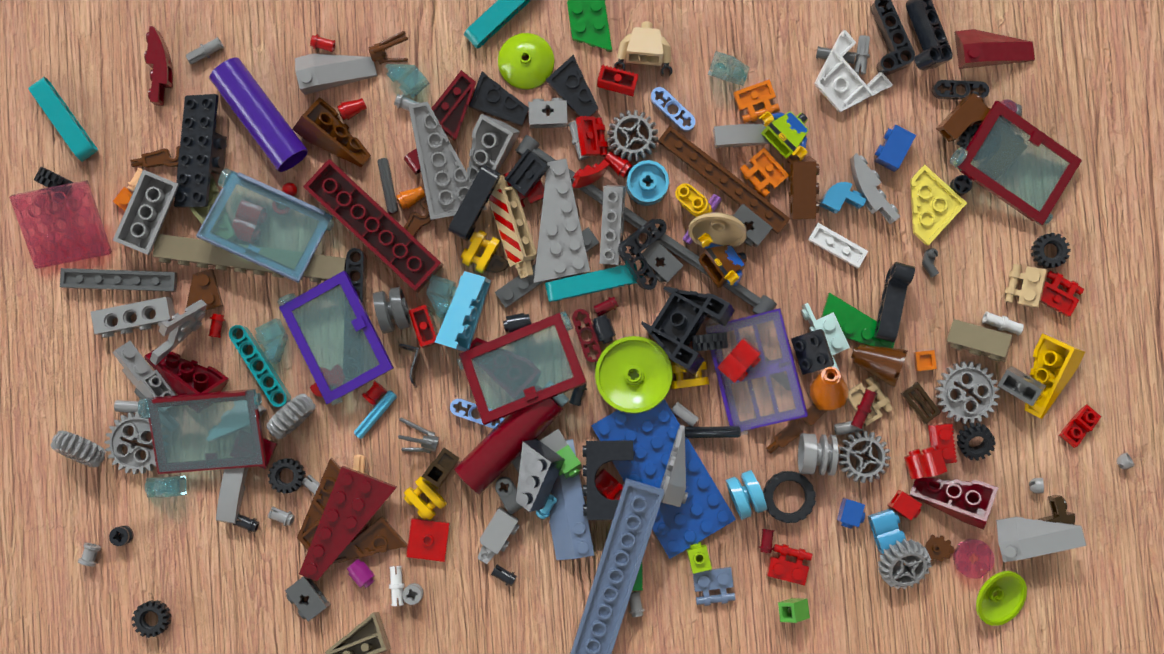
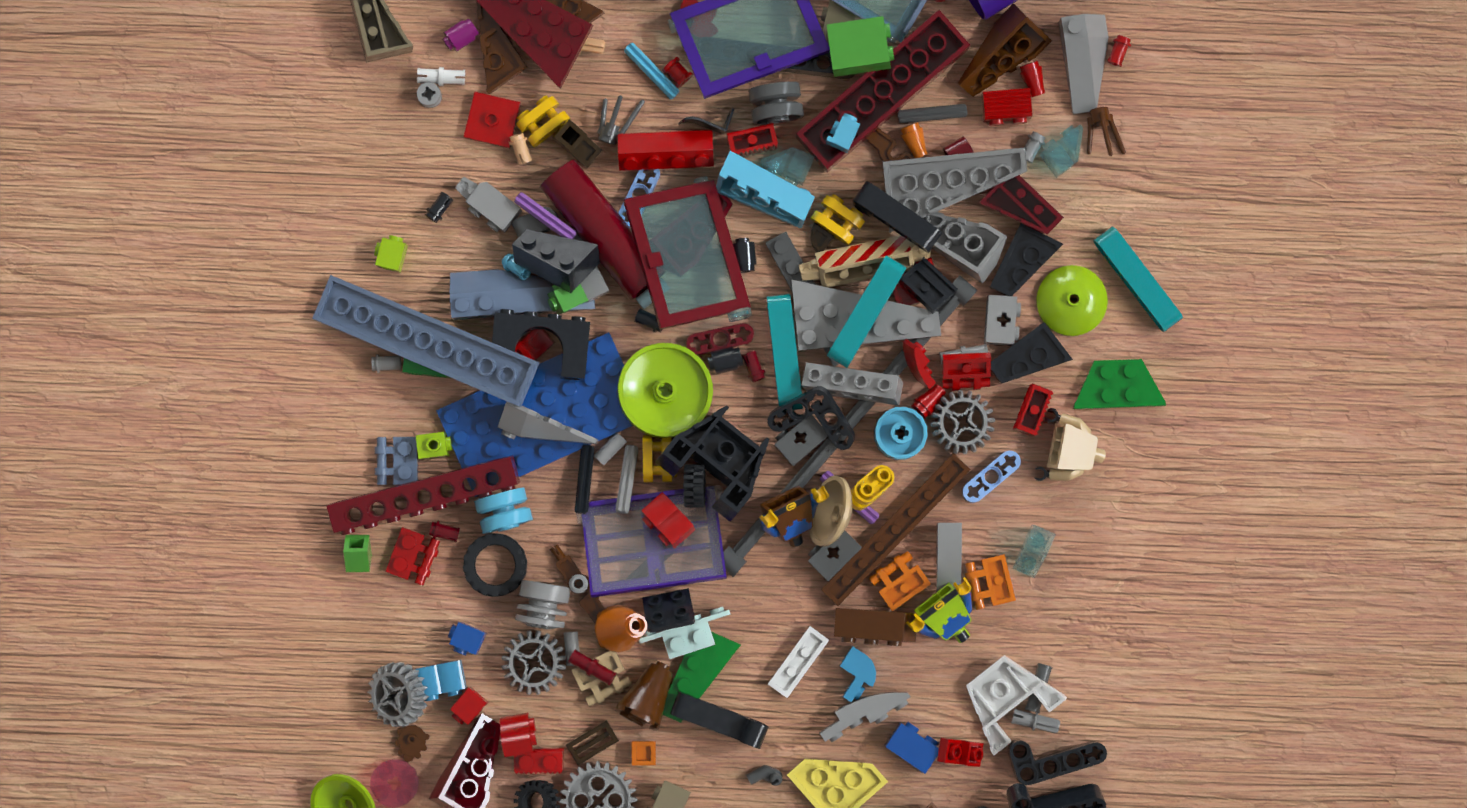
camera: 90 degrees right, 0 degrees up
none -> dark red brick [326,455,520,535]
none -> lime brick [374,235,408,273]
none -> light nougat pin [509,133,532,165]
none -> medium lavender axle [514,192,576,239]
none -> light grey pin [569,574,588,593]
none -> light grey axle [616,445,638,514]
none -> red brick [618,130,714,171]
none -> medium azure brick [826,113,860,153]
none -> bright green brick [827,16,894,77]
none -> teal beam [827,255,907,368]
none -> red slope [937,738,984,767]
none -> red brick [981,88,1032,126]

